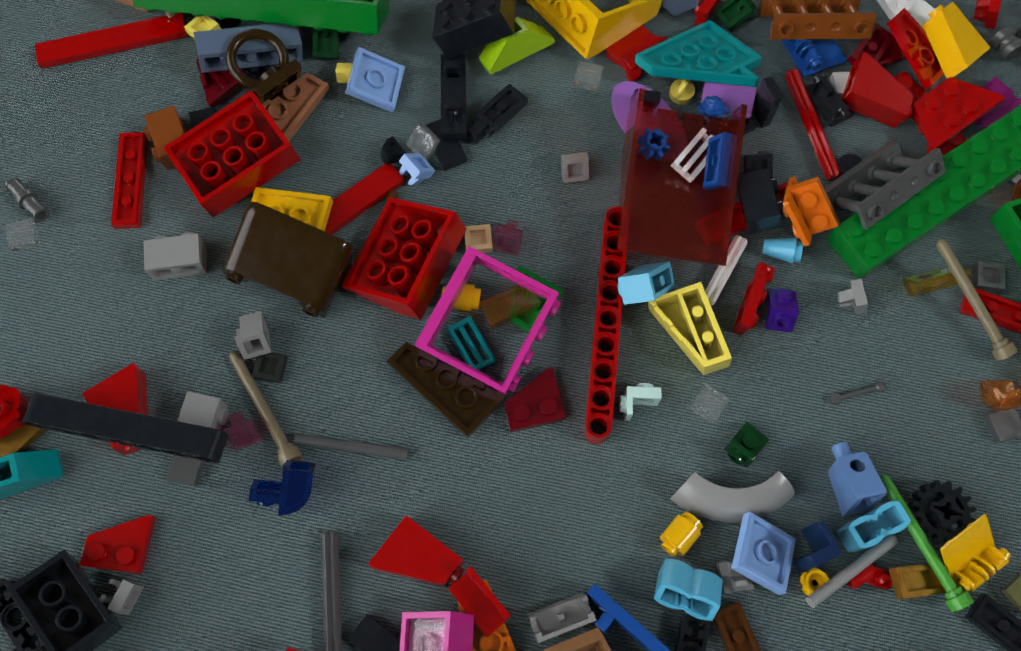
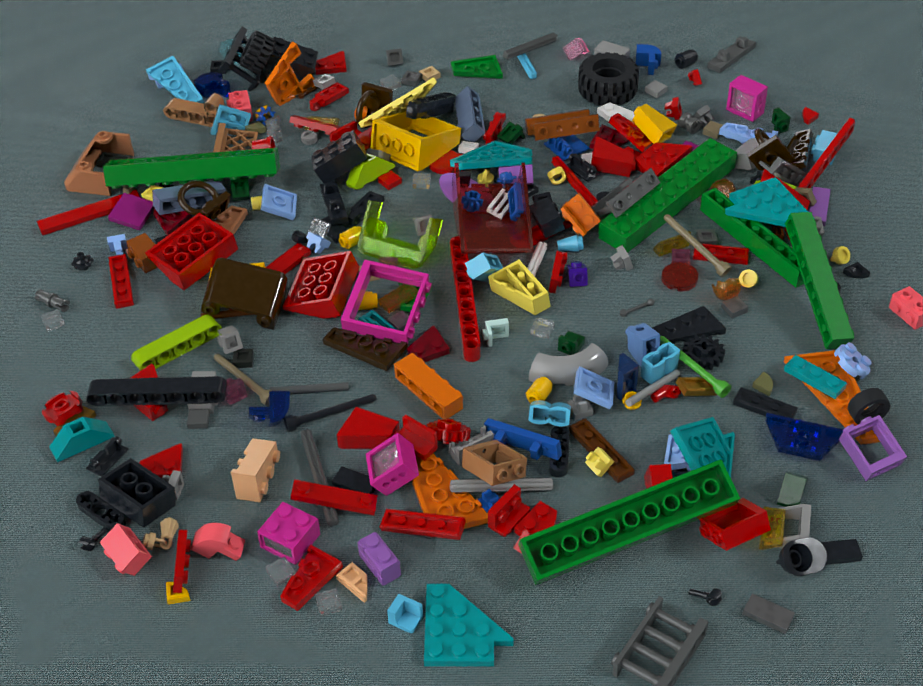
camera: 10 degrees left, 25 degrees down
light grey brick [143,232,207,281] -> none
black tile [752,76,783,128] -> none
yellow hinge [940,514,1011,592] -> none
none -> black plant [71,252,94,270]
none -> black hinge [86,436,129,477]
none -> light blue tile [107,234,128,255]
none -> magenta tile [108,193,154,230]
none -> lime beam [131,314,222,371]
none -> light nougat wedge [231,438,280,503]
none -> black piece [283,394,376,432]
none -> yellow brick [339,226,366,249]
none -> clear neon green windscreen [357,200,443,269]
none -> light grey tile [367,149,390,161]
none -> red tile [378,170,402,190]
none -> flat silver tile [387,310,409,331]
none -> orange brick [394,353,463,419]
none -> red gear [427,418,471,444]
none -> white tile [458,141,479,154]
none -> light yellow tile [547,166,566,185]
none -> black wing [652,306,726,346]
none -> clear red tile [661,262,699,292]
none -> clear pink tile [671,249,690,267]

